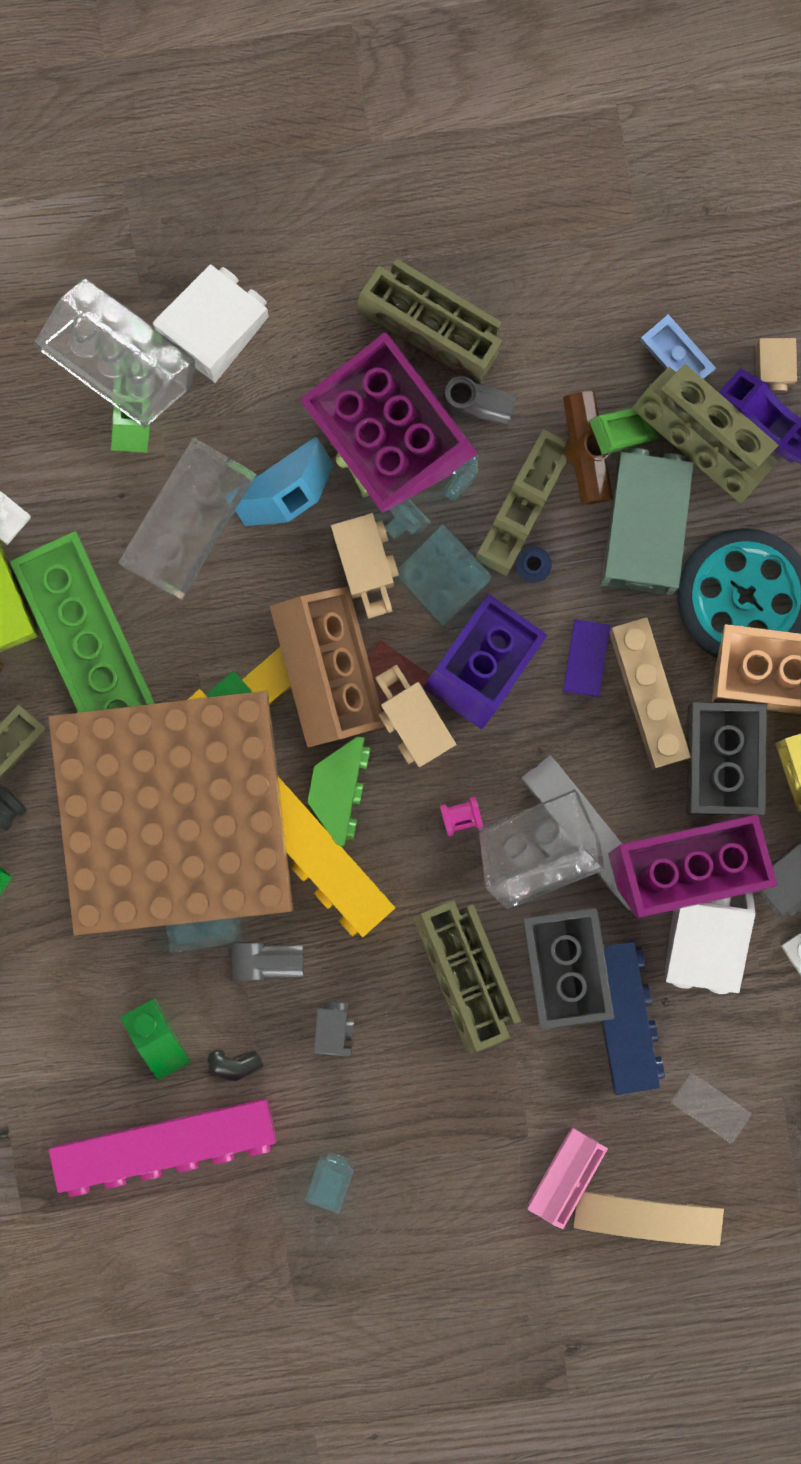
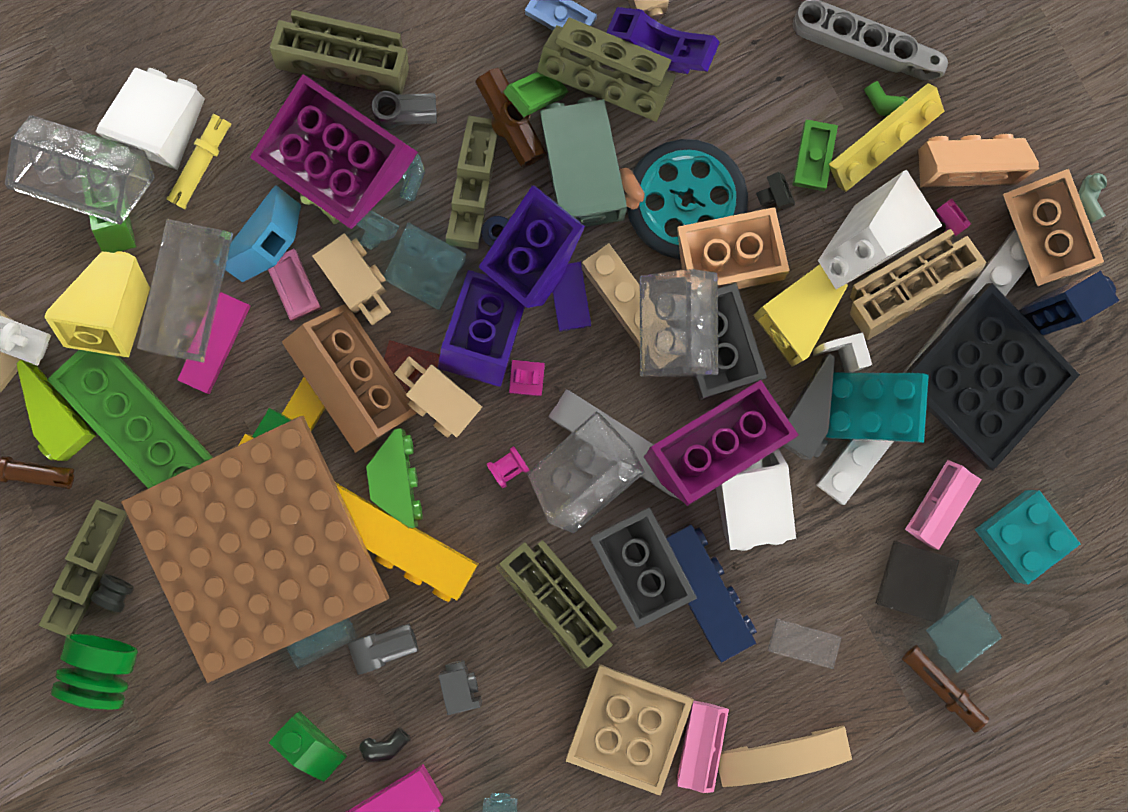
camera: 20 degrees left, 0 degrees up
none -> light yellow slope [45,251,150,358]
none -> light yellow pin [166,114,232,209]
none -> dark pink tile [177,291,251,394]
none -> bright pink tile [268,248,322,322]
none -> dark purple slope [479,186,585,308]
none -> dark pink tile [509,360,545,396]
none -> tan plate [566,664,694,796]
none -> nougat arm [620,168,645,209]
none -> clear slope [640,269,718,377]

